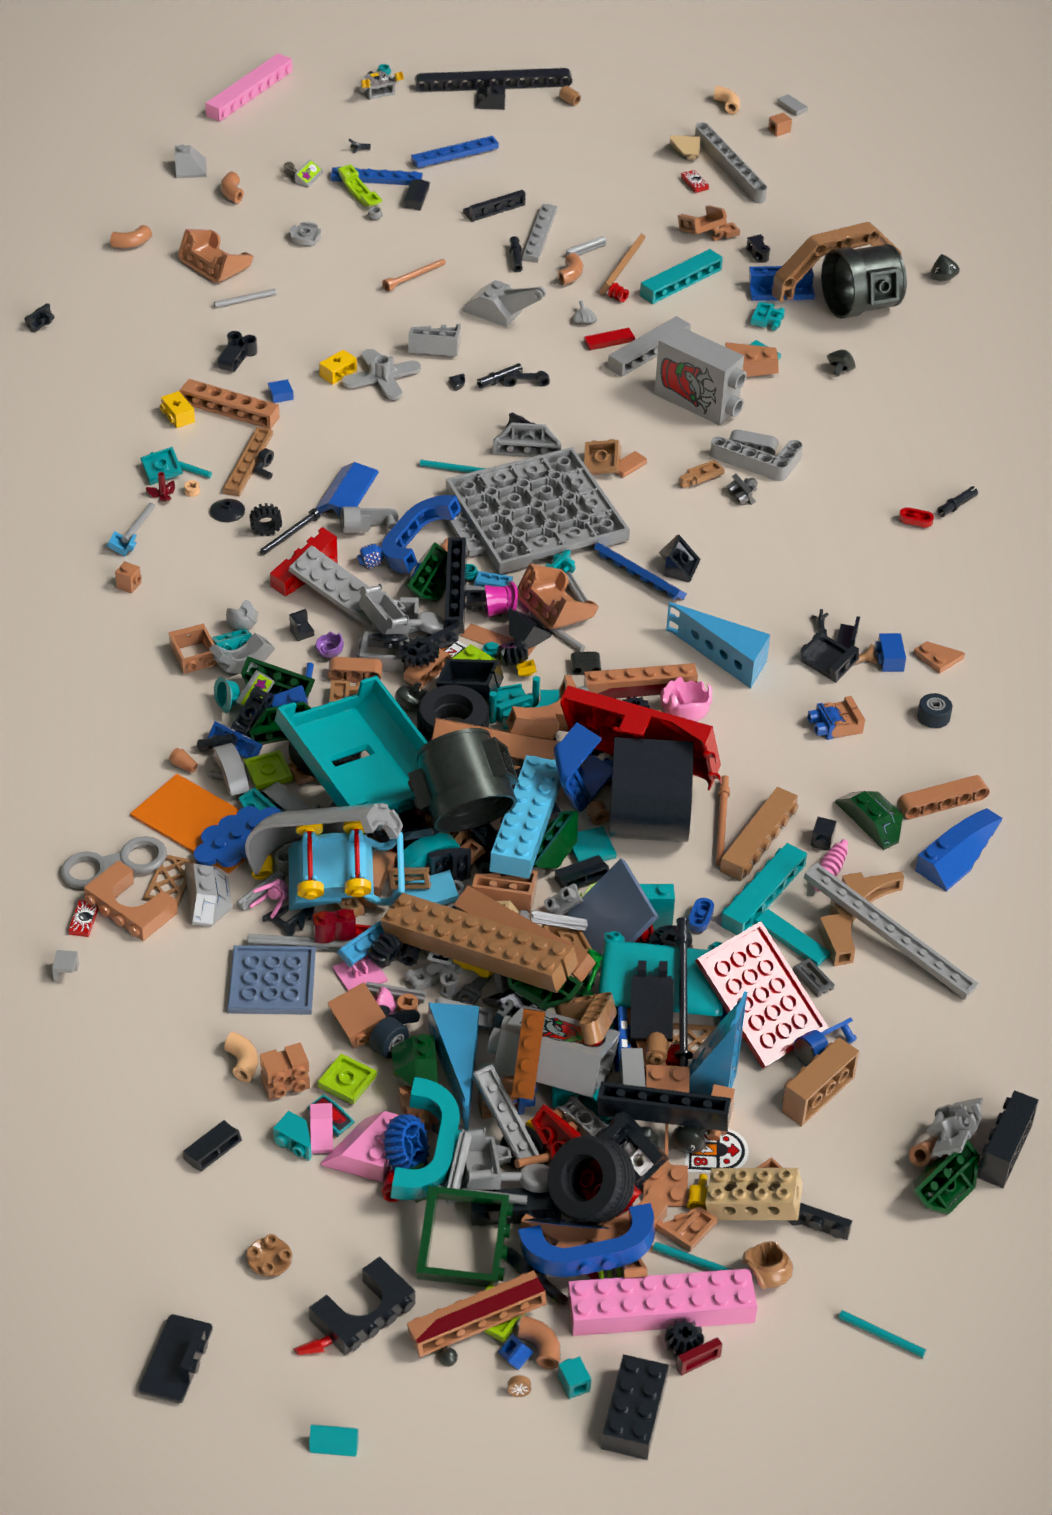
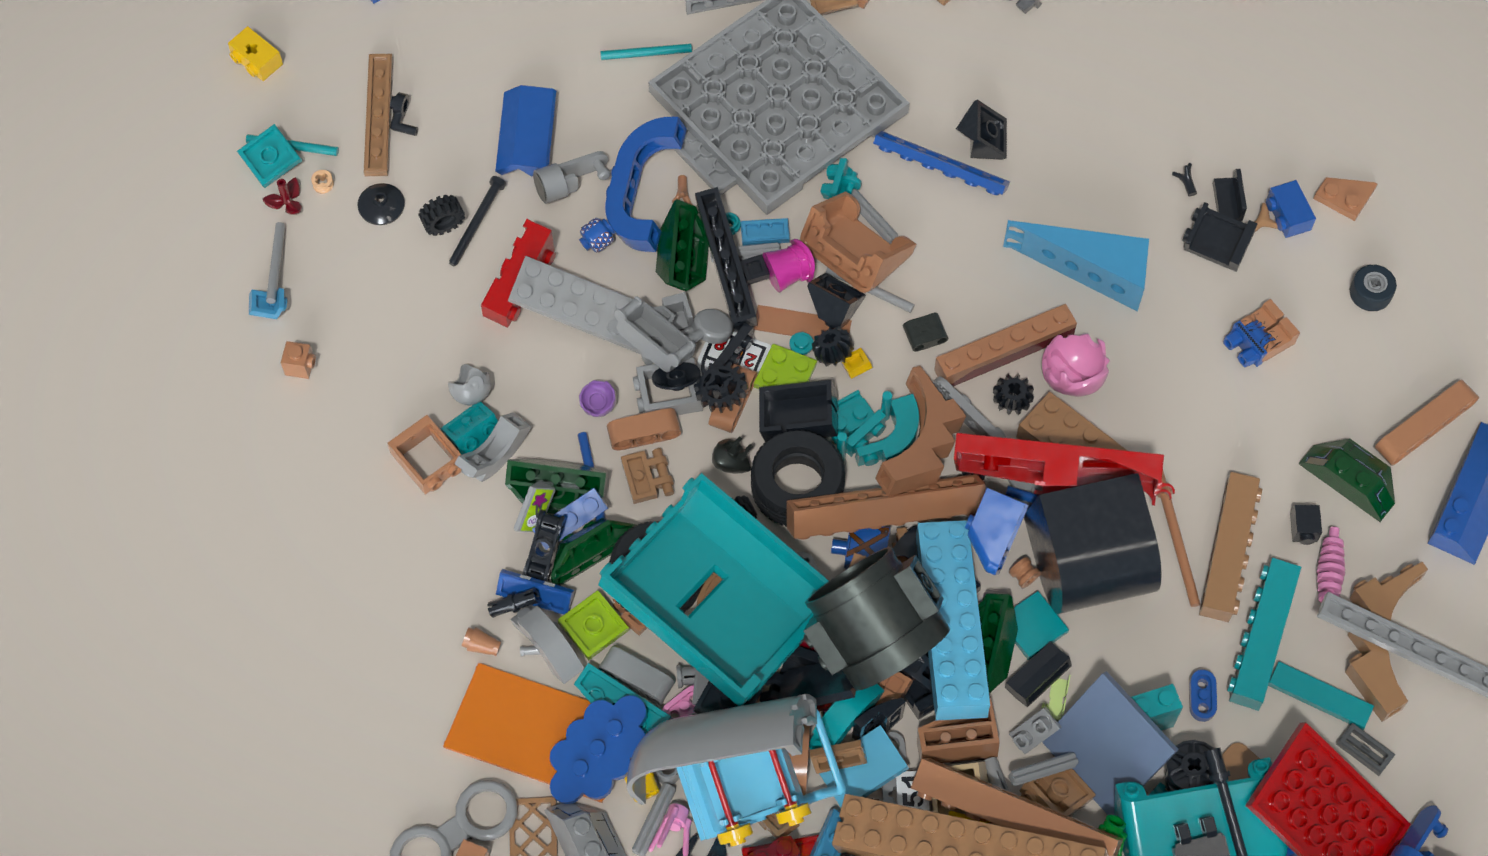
camera: 15 degrees left, 20 degrees up
nougat brick [180,379,280,429] -> none
teal piece [214,677,241,714] -> none
black panel [289,609,314,641] -> none

